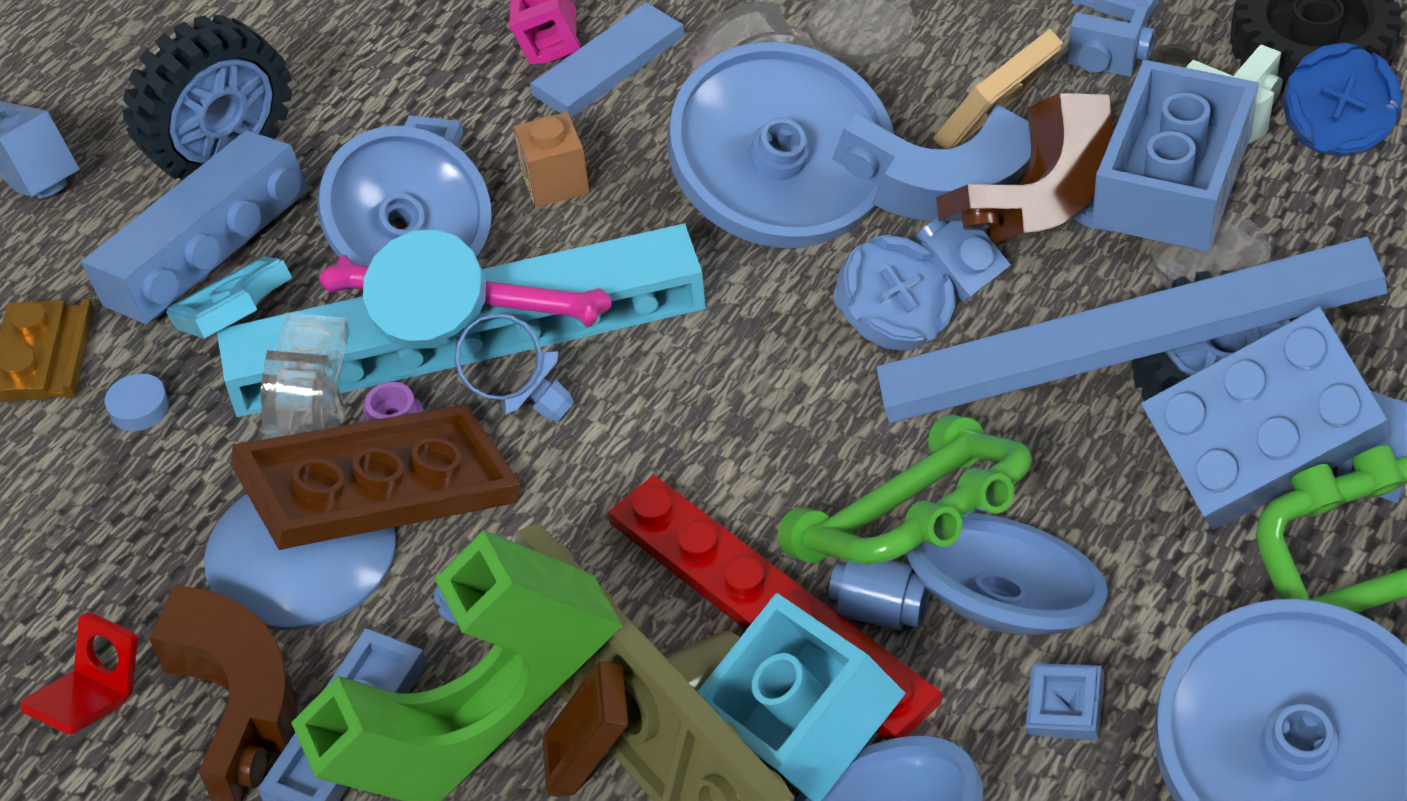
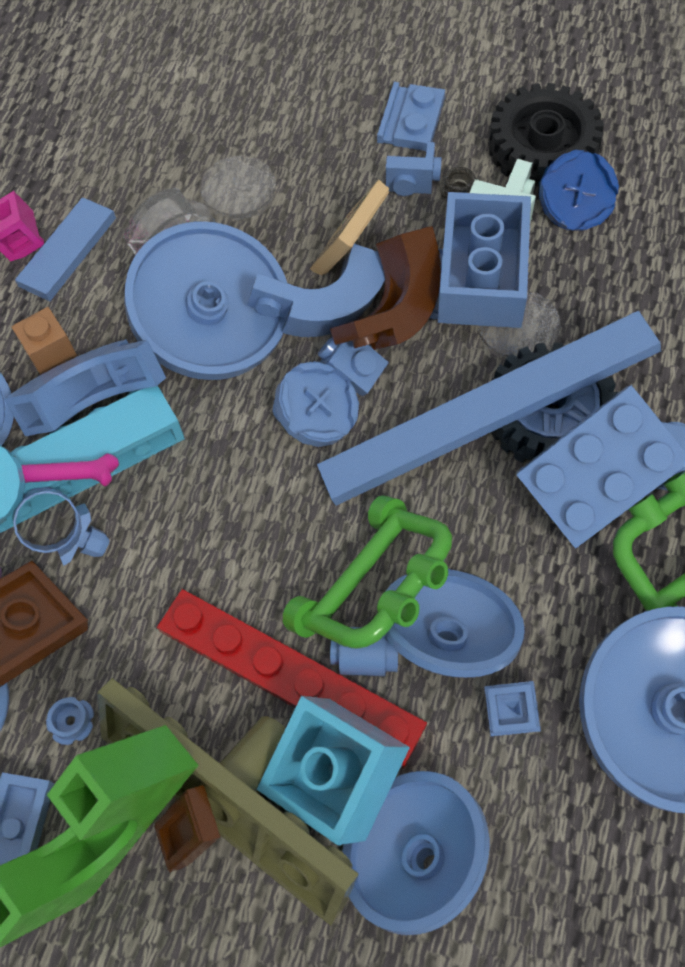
camera: 15 degrees left, 15 degrees up
none -> medium blue arch [4,339,166,436]

